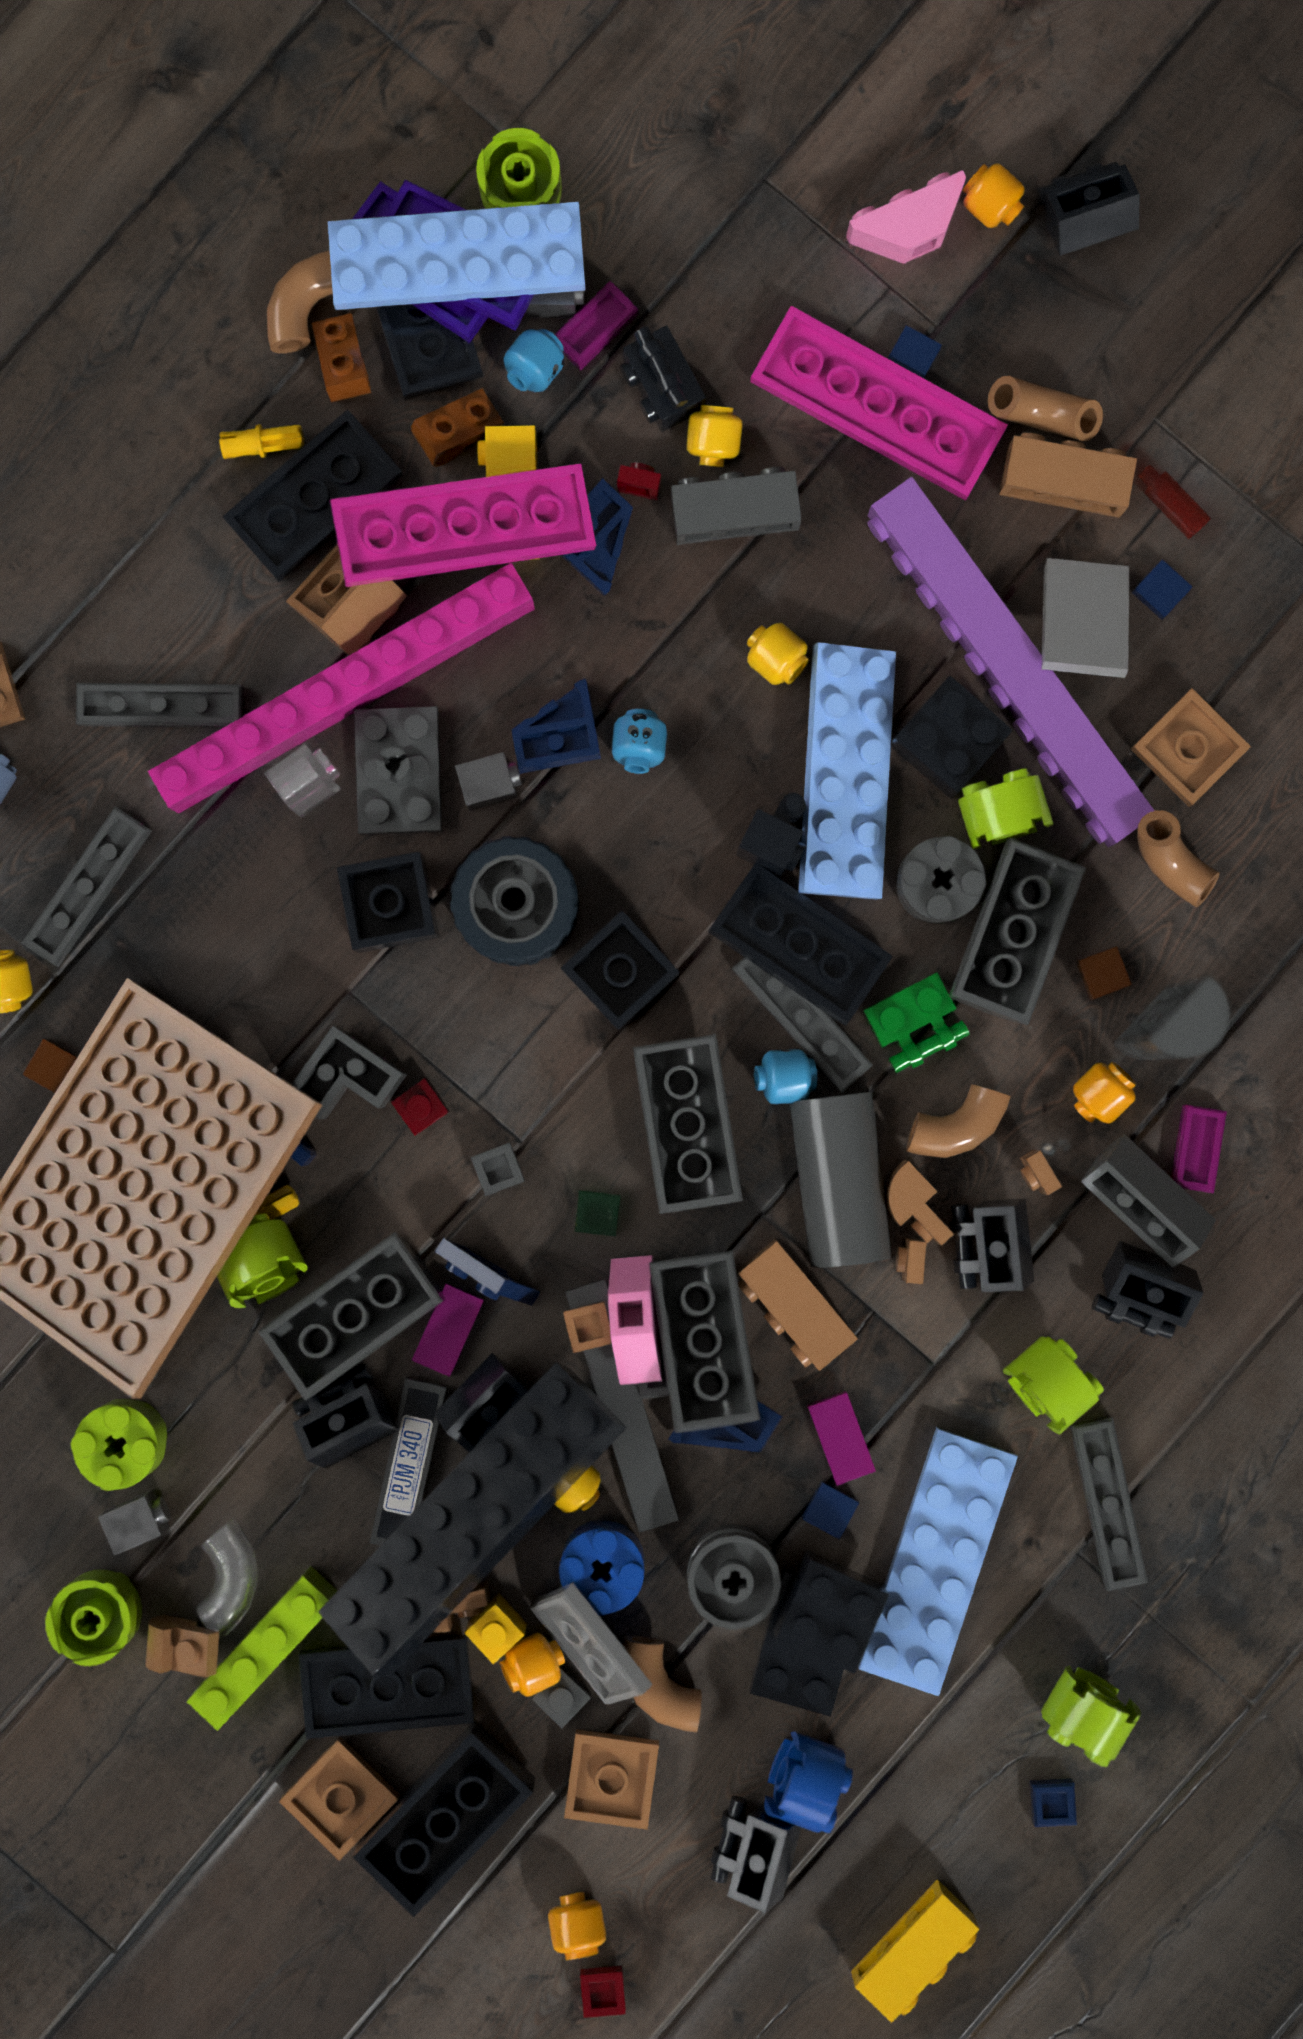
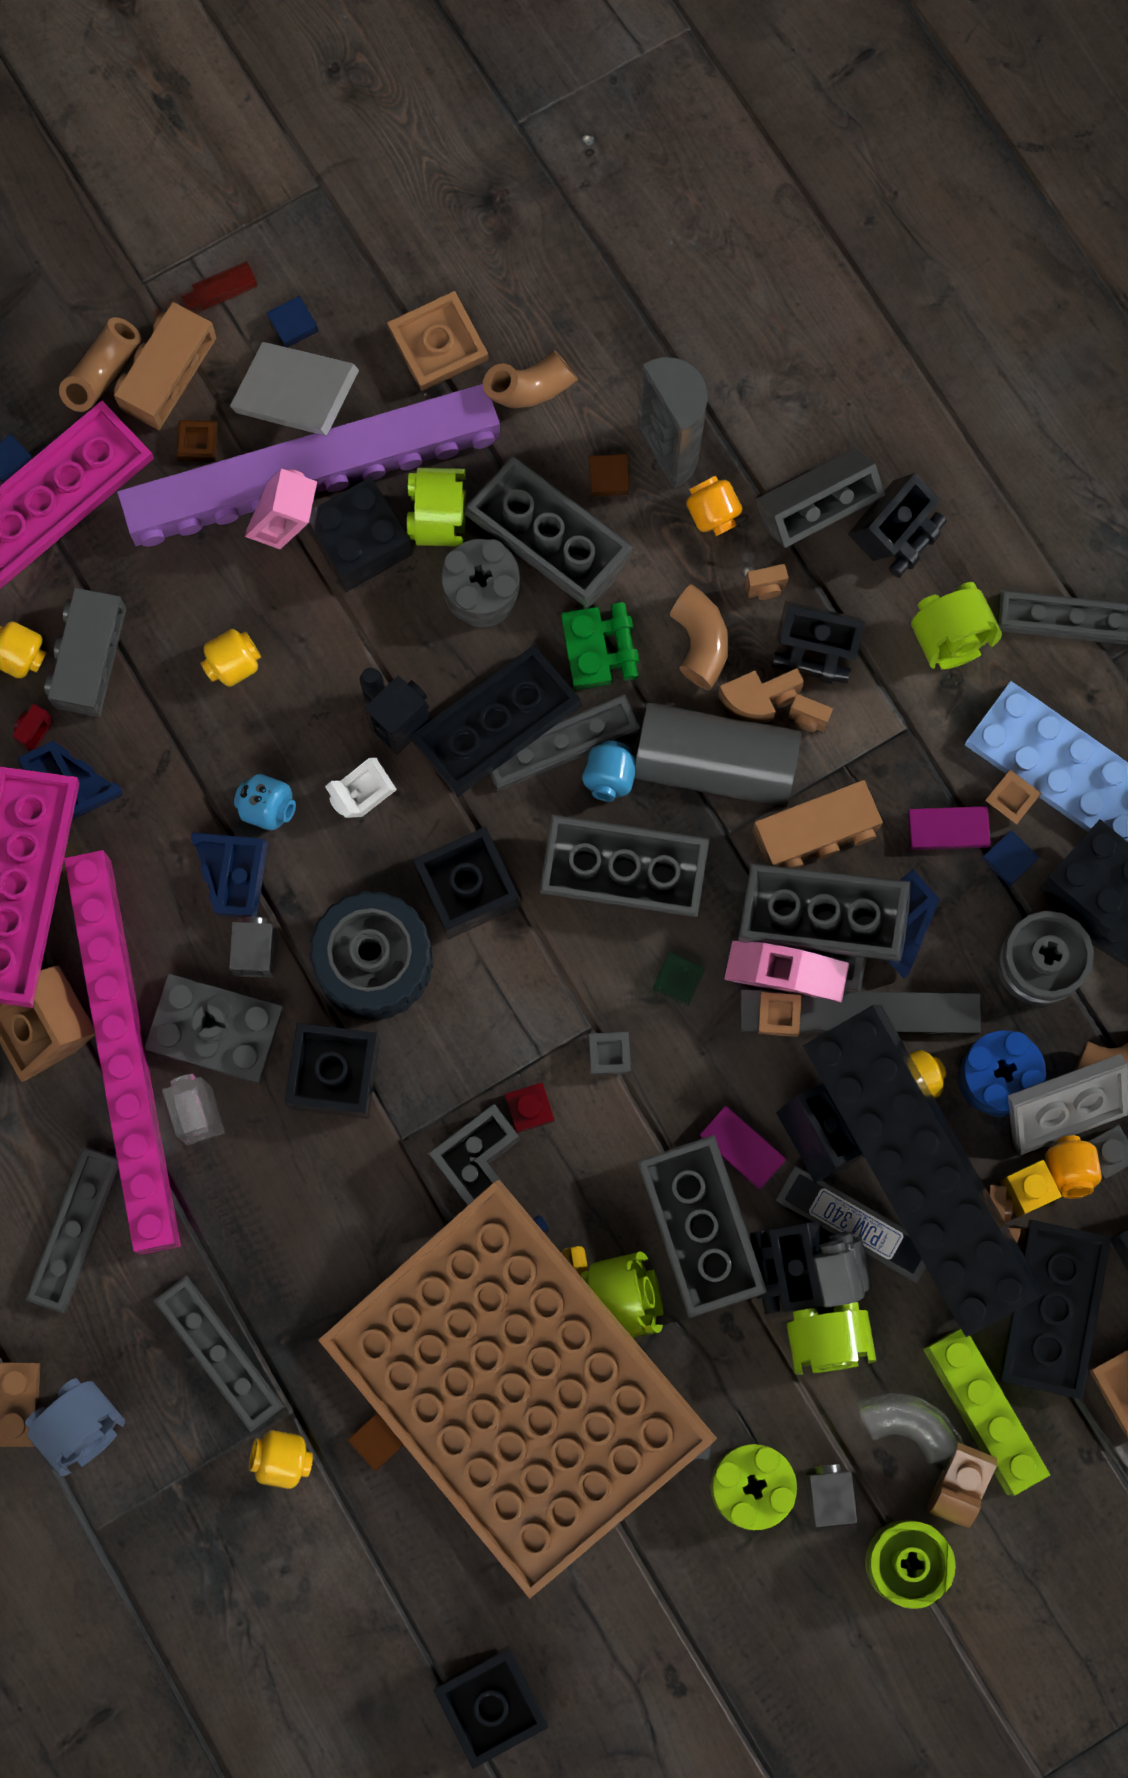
camera: 75 degrees left, 10 degrees down
dark blue wing [435,1238,540,1306] -> none
light blue plate [798,642,896,900] -> none
magenta tile [1171,1105,1227,1194] -> none
none -> reddish brown tile [176,420,218,462]
none -> bright pink slope [245,468,317,549]
none -> white bracket [325,758,397,818]
none -> lime brick [786,1302,877,1374]
none -> dark grey brick [813,1232,873,1307]
none -> medium nougat plate [985,769,1041,824]

